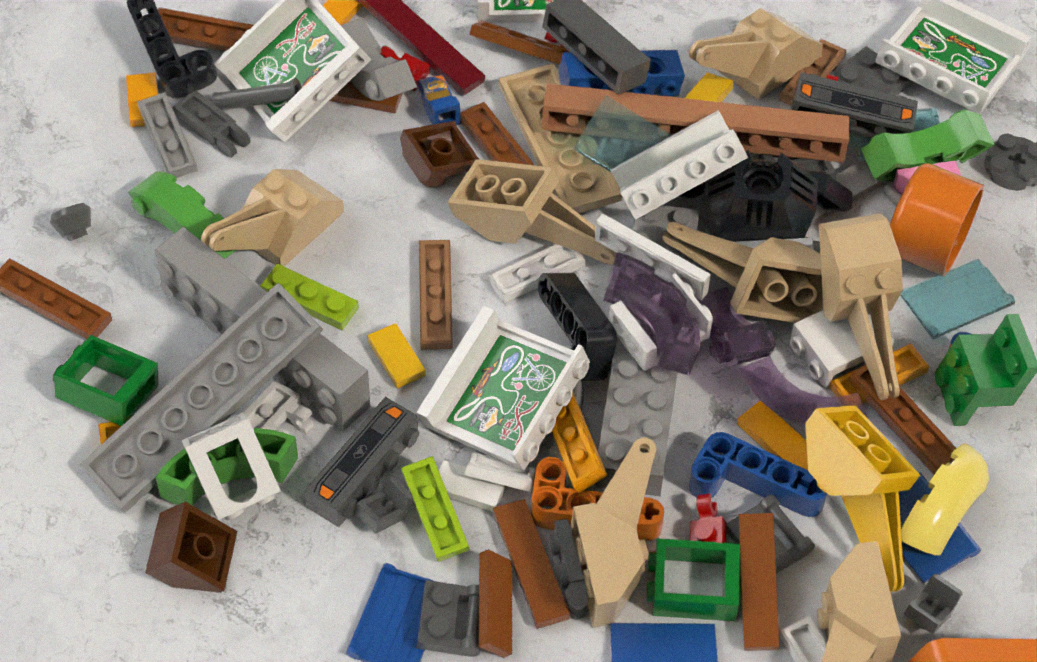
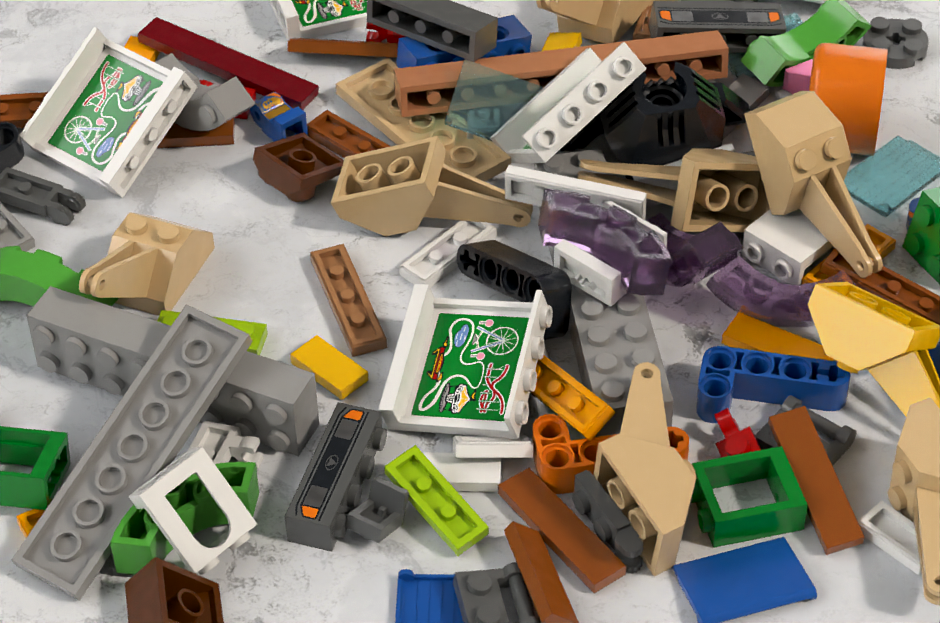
camera: 15 degrees left, 10 degrees down
dark grey pin [211,78,302,110] -> none

